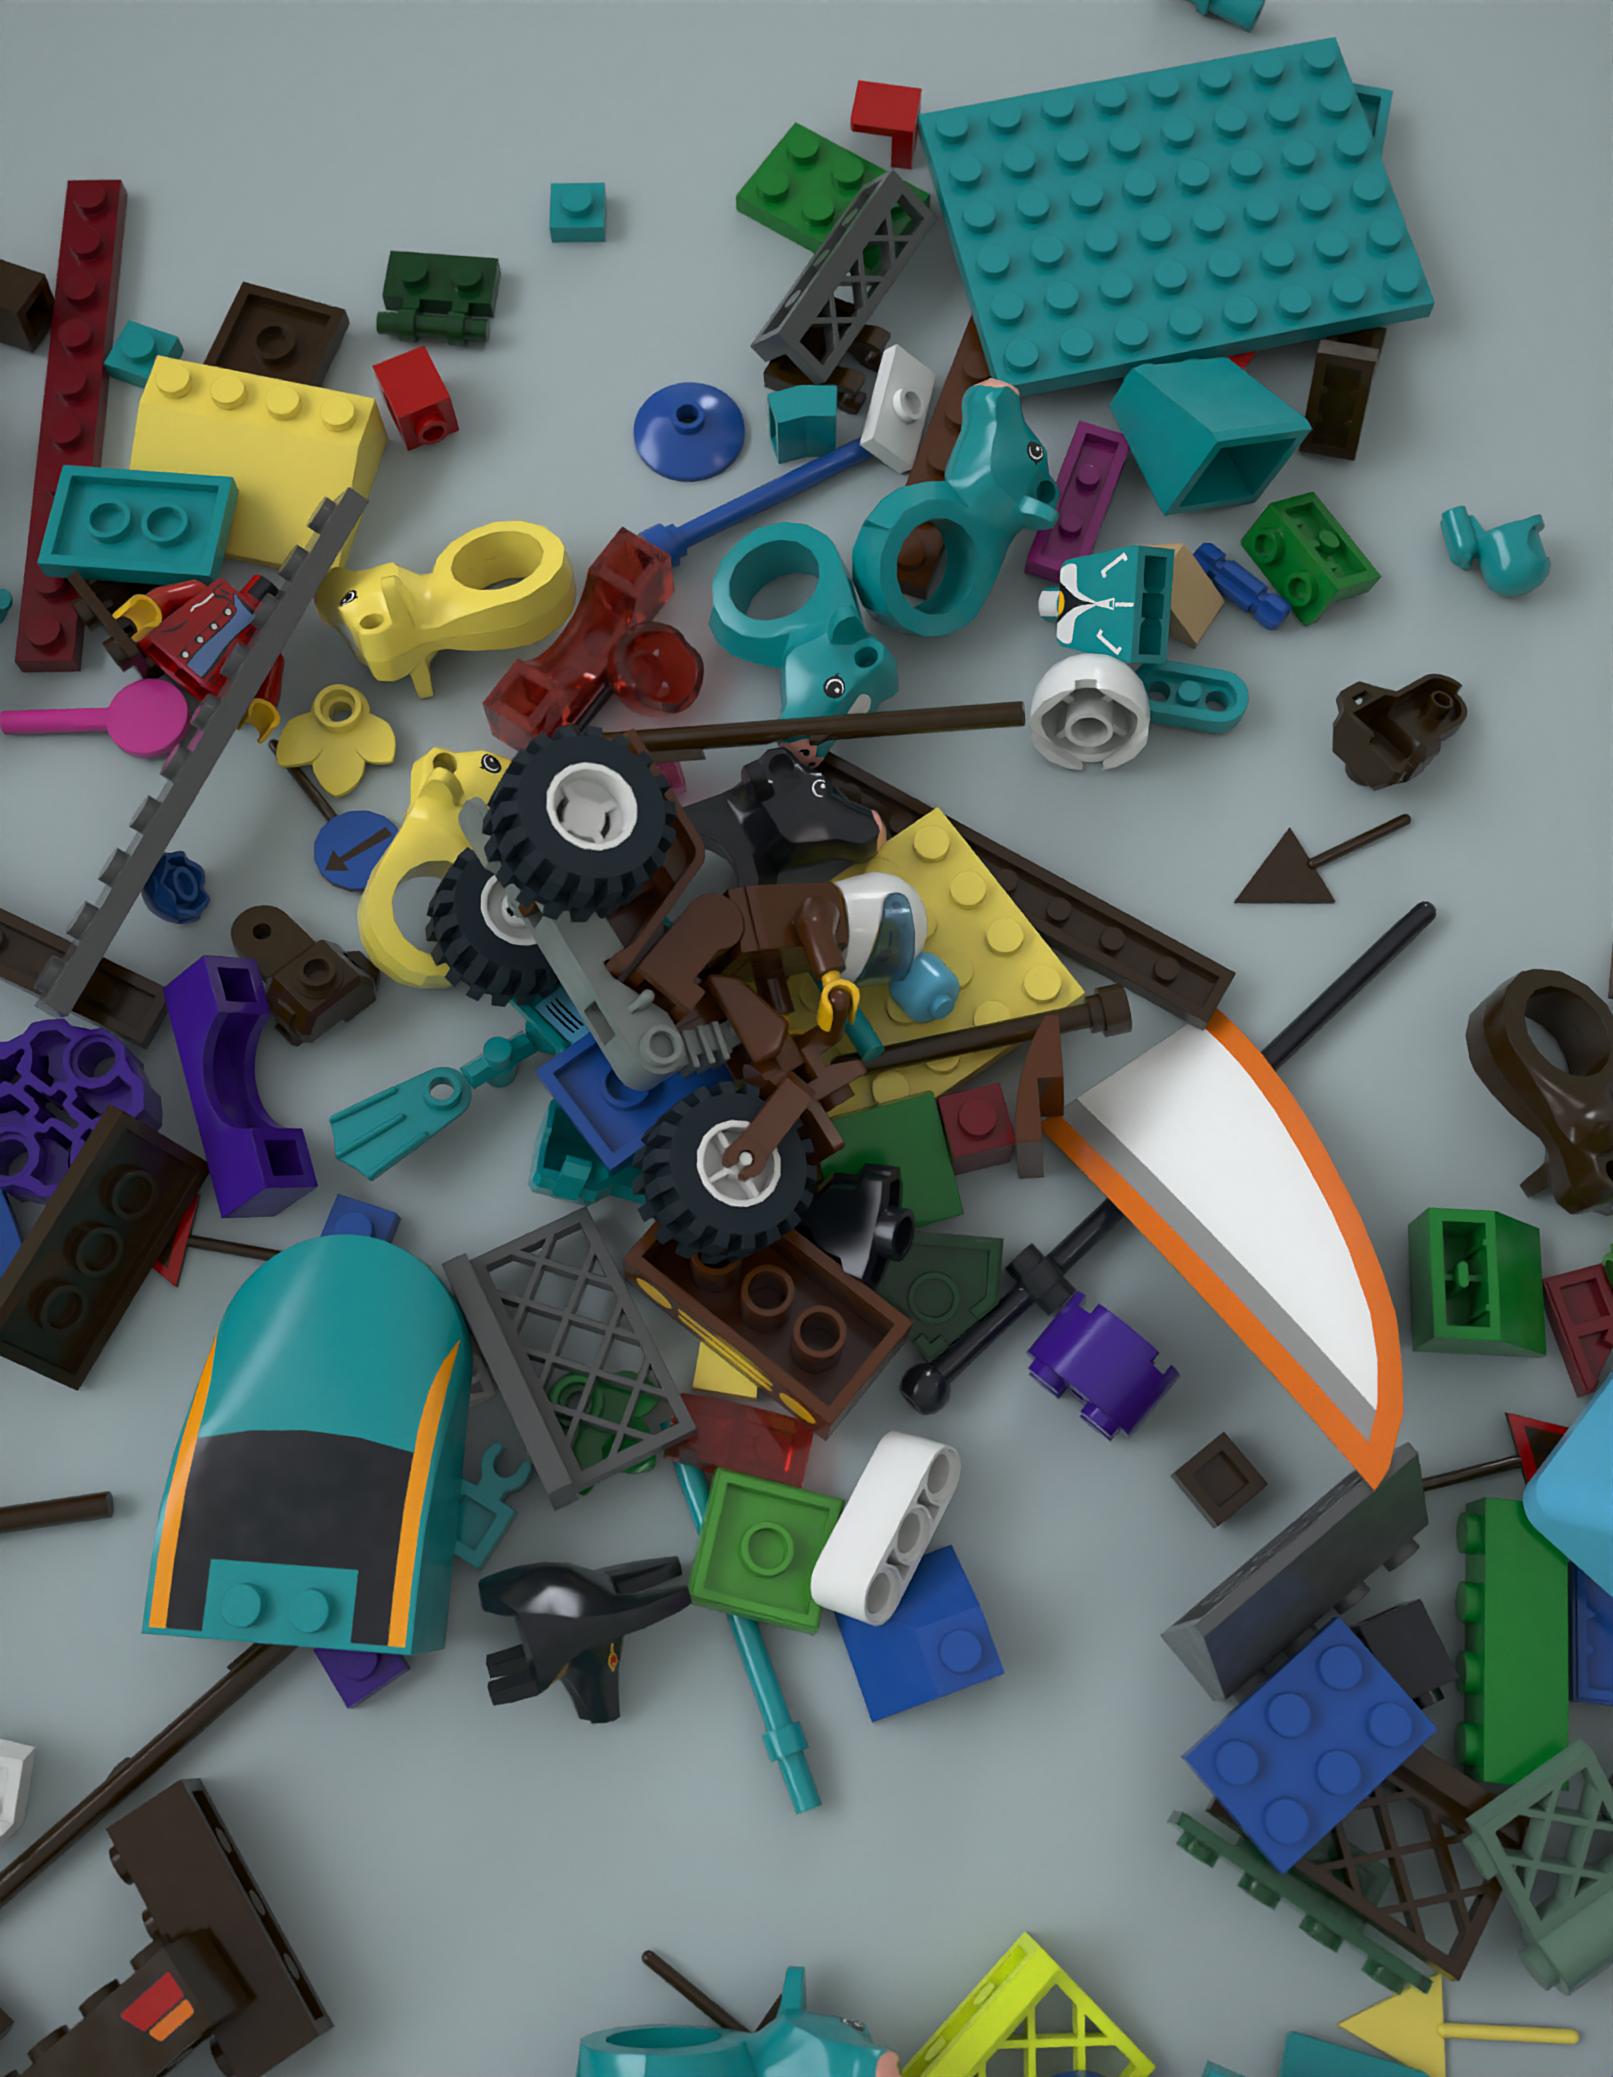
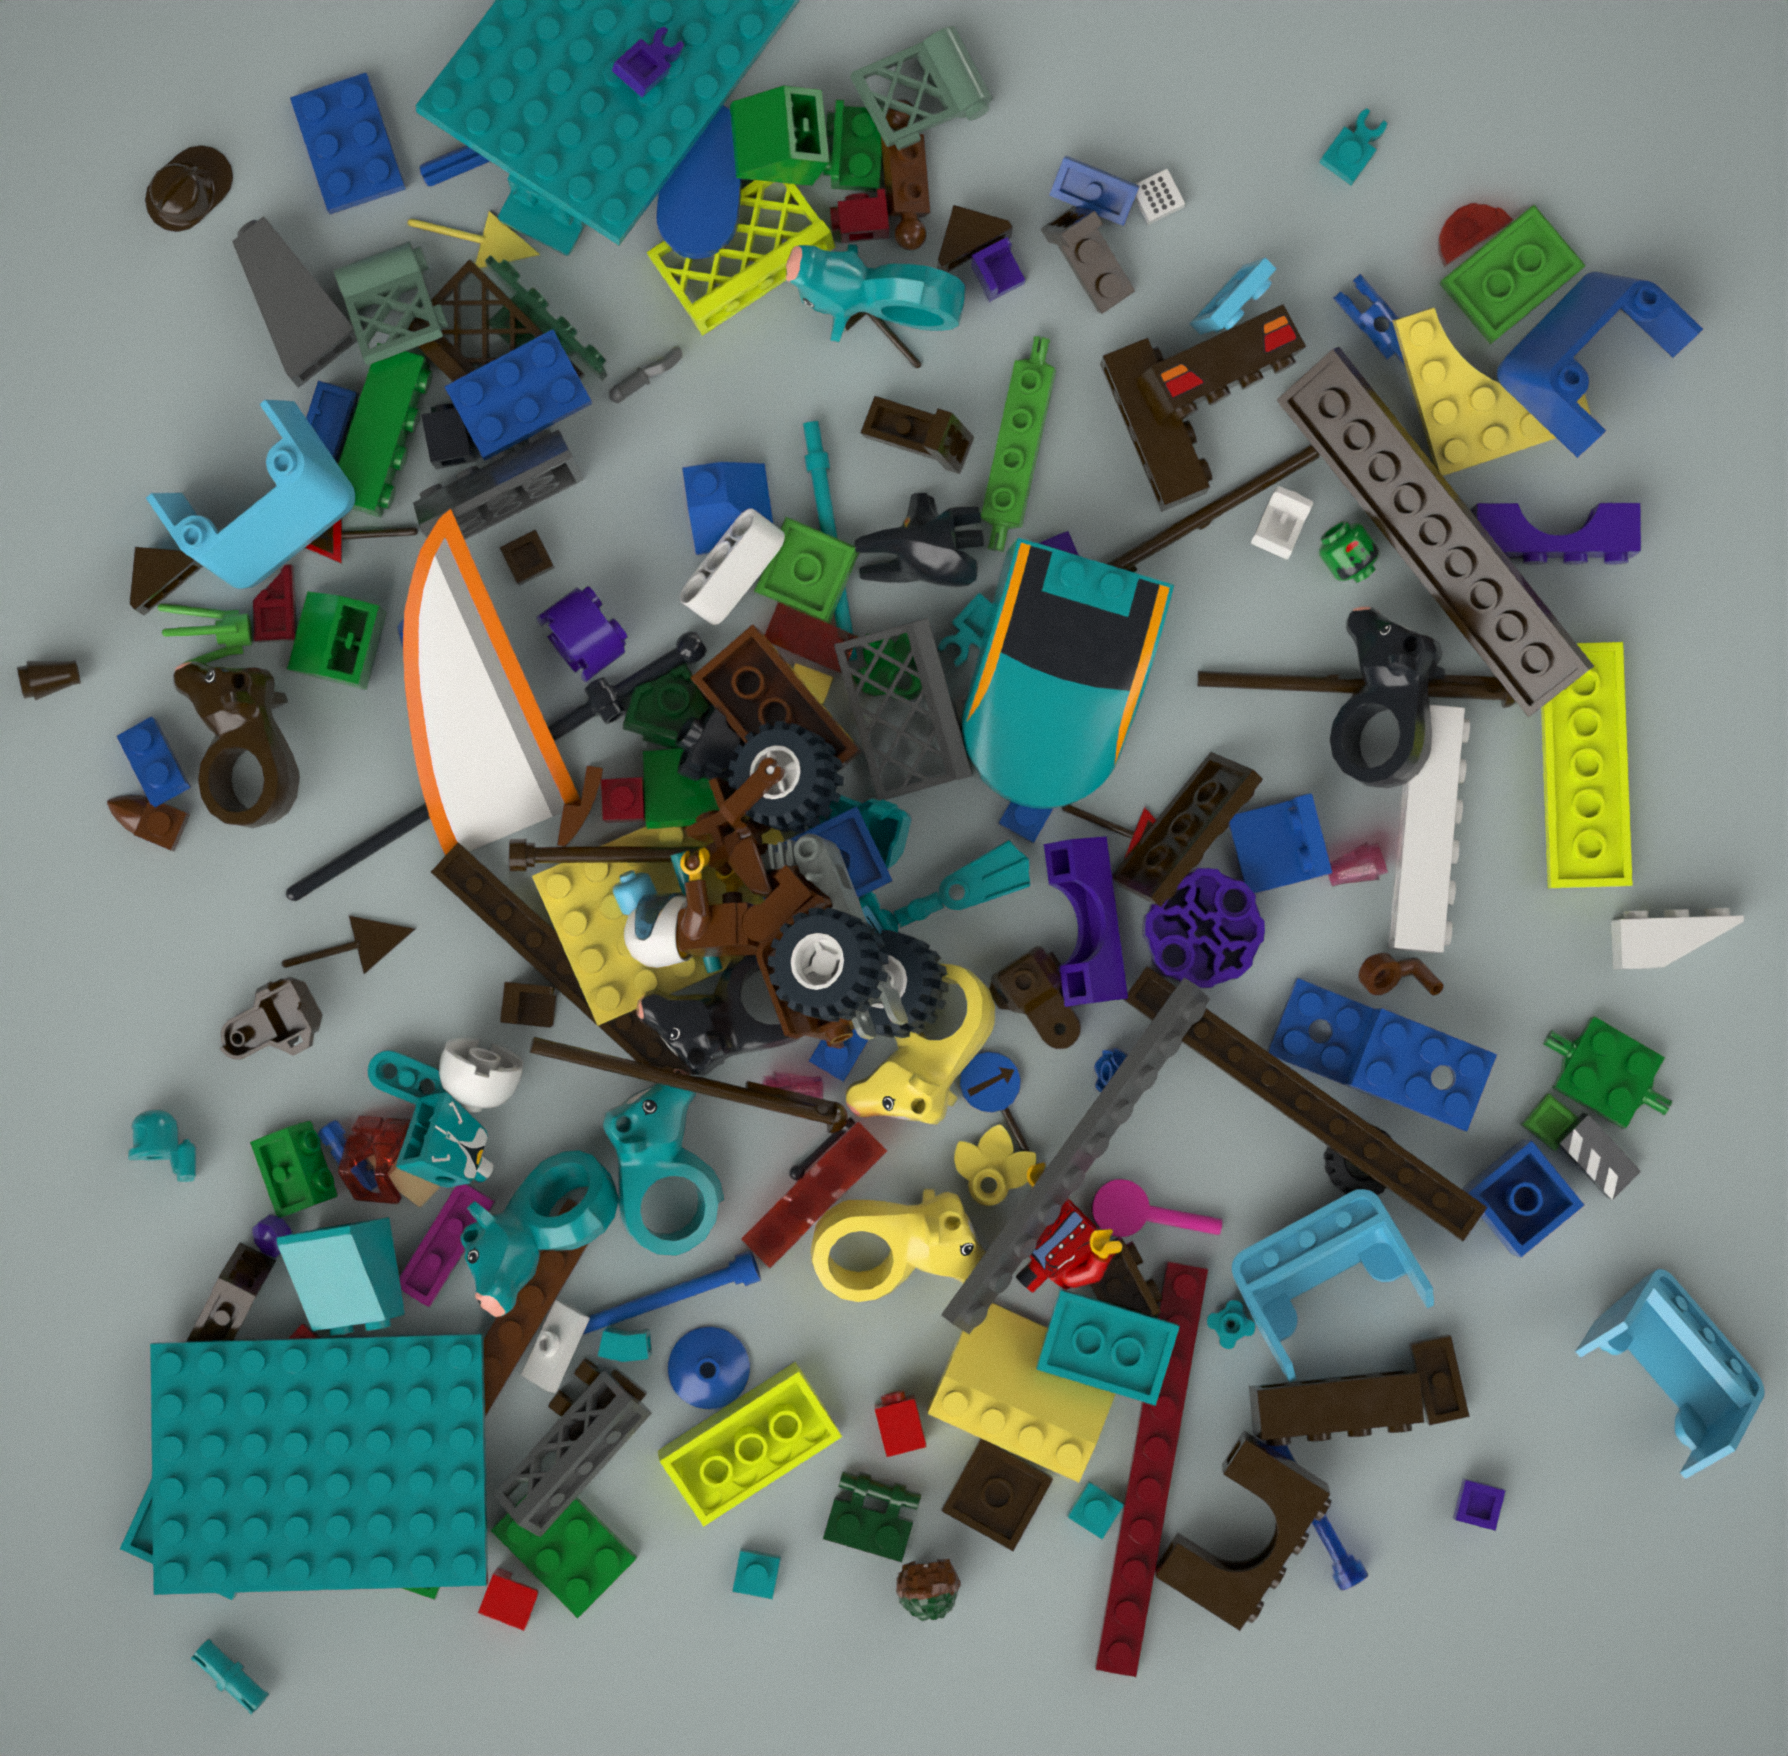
camera: 170 degrees left, 15 degrees up
clear red helmet [607,621,704,717] -> none
none -> dark purple tile [252,1214,292,1258]
none -> clear red piece [338,1116,411,1204]
none -> dark brown panel [500,982,558,1028]
none -> dark grey piece [609,346,682,403]
none -> neon yellow slope [657,1362,842,1527]
none -> dark brown bracket [860,396,974,474]
none -> reddish brown piece [896,1559,961,1621]
none -> bright green plate [981,336,1056,552]

